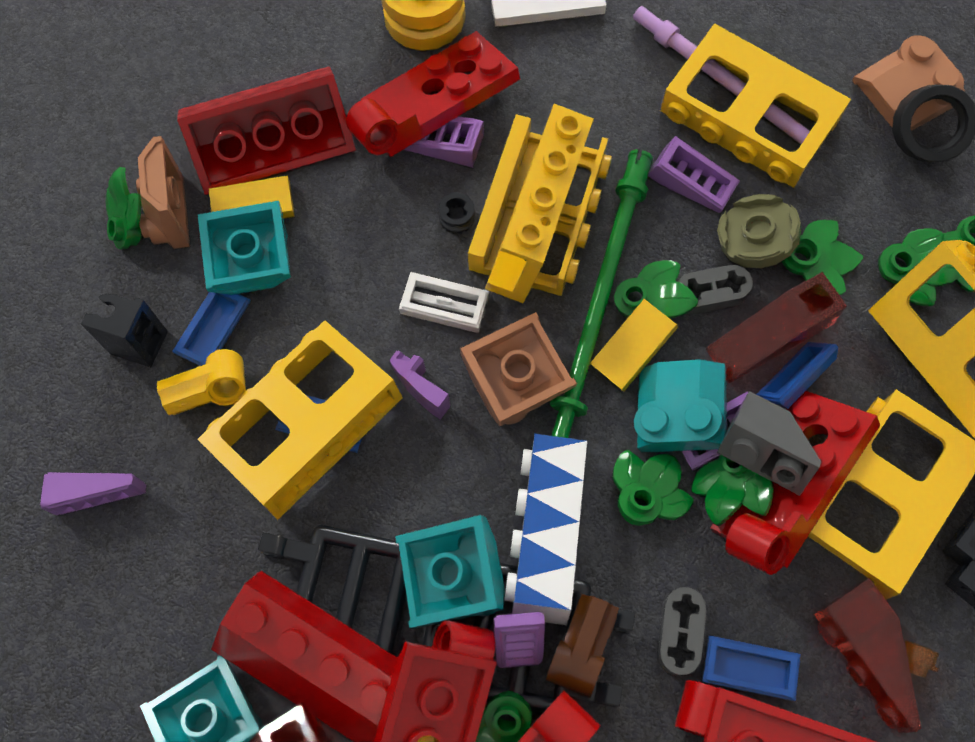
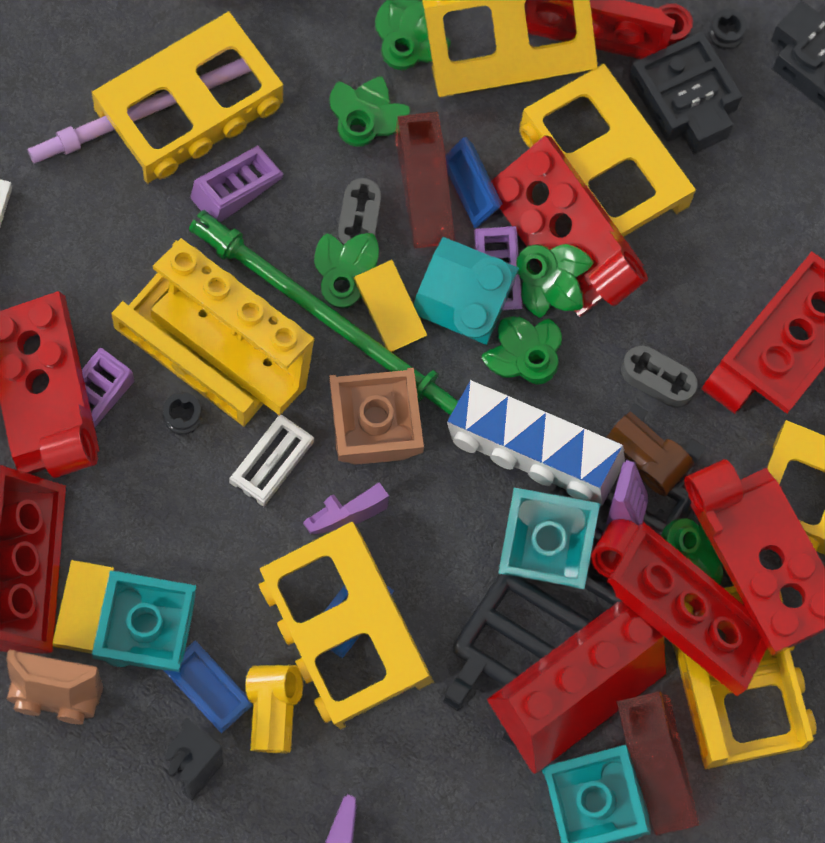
camera: 80 degrees left, 0 degrees up
green plate [105,167,142,249] -> none
blue tile [702,635,801,701] -> none
olive tile [717,194,802,268] -> none
dark grey slope [717,391,821,496] -> none
clear red slope [814,578,921,733] -> none
clear orange plate [893,639,940,678] -> none

